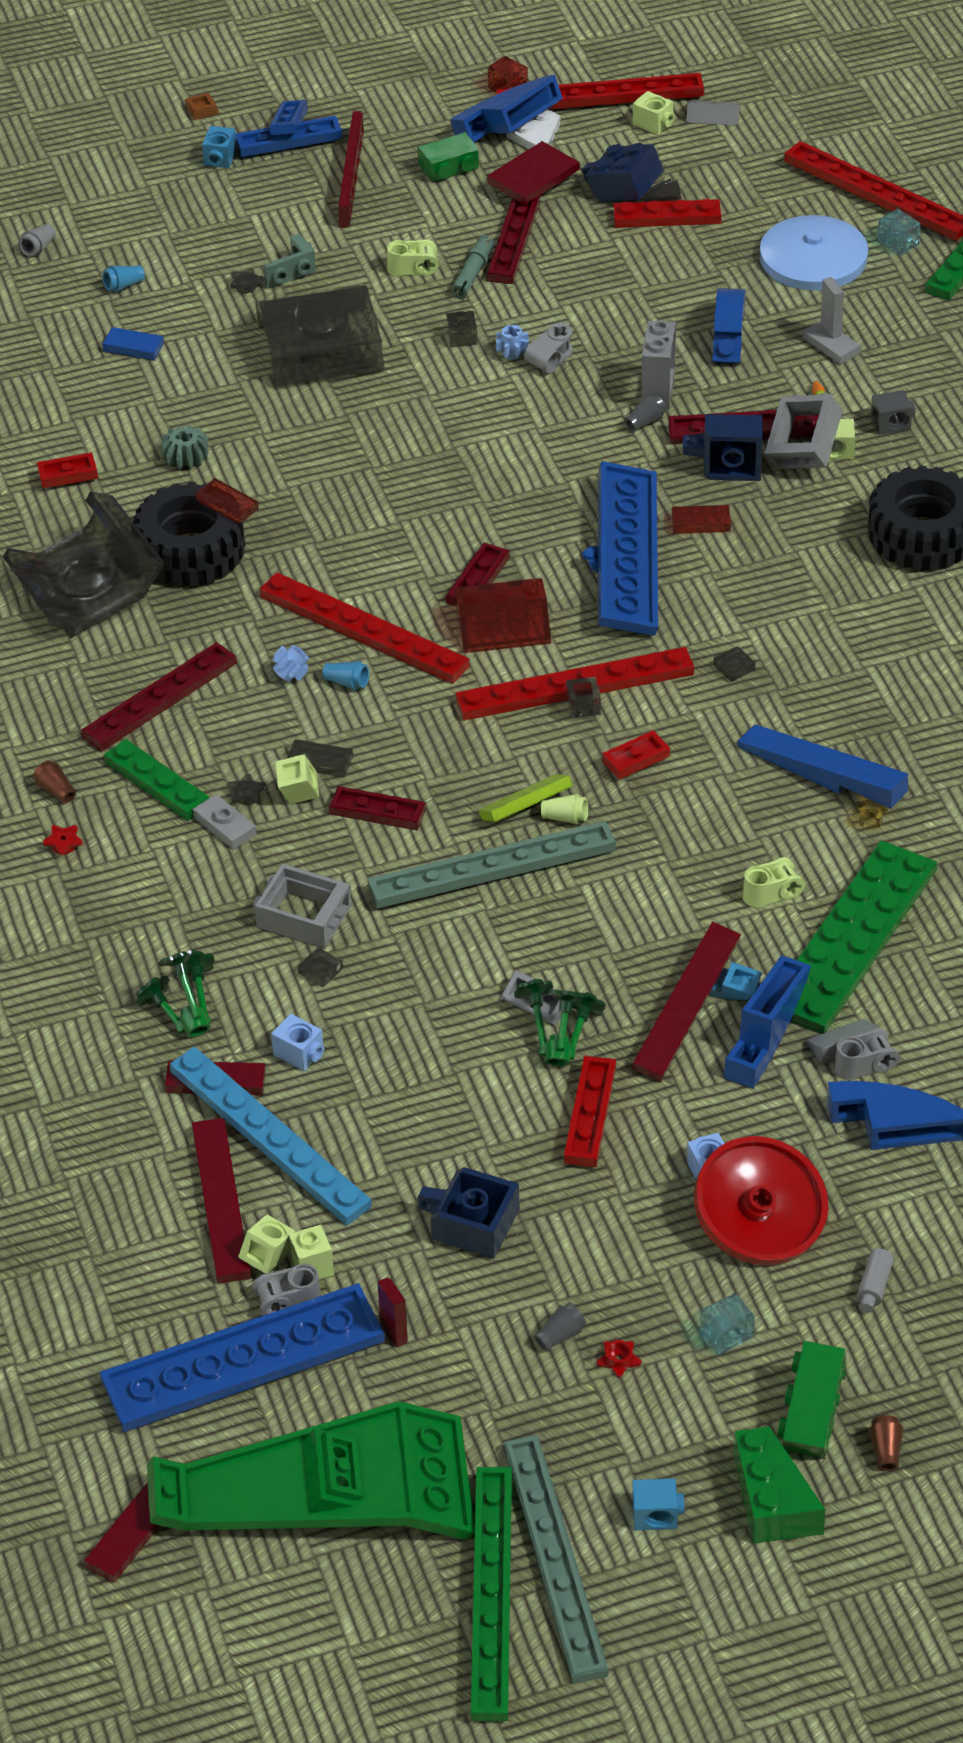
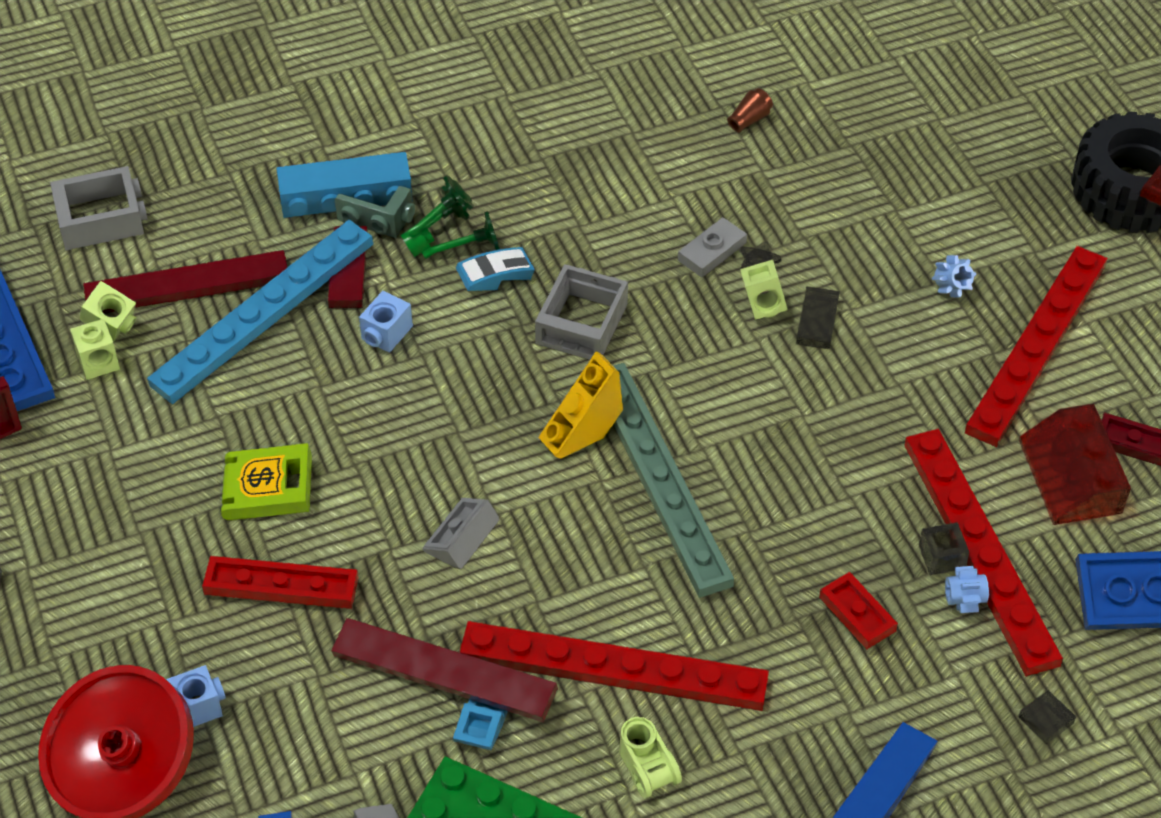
camera: 85 degrees right, 5 degrees up
clear smoke panel [3,491,164,639] -> none
red plate [43,825,83,855] -> none
dark red tile [81,642,237,752] -> none
green plate [104,739,210,821] -> none
light grey piece [252,1264,321,1316] -> none
clear smoke tile [298,947,343,987] -> none
dark azure cone [323,661,369,690] -> none
dark red tile [329,786,426,831] -> none
dark blue hinge [418,1167,520,1258] -> none
lime tile [478,774,572,822] -> none
plant [514,979,606,1066] -> none
yellowish green cone [541,794,588,825] -> none
blue slope [724,955,811,1089] -> none
none -> light grey window [50,166,148,251]
none -> lime container [221,443,312,520]
none -> dark azure brick [276,152,413,218]
none -> sand green bracket [335,186,415,238]
none -> slope [456,247,535,291]
none -> red plate [459,621,769,711]
none -> yellow slope [538,351,623,459]
none -> light blue gear [945,566,989,613]

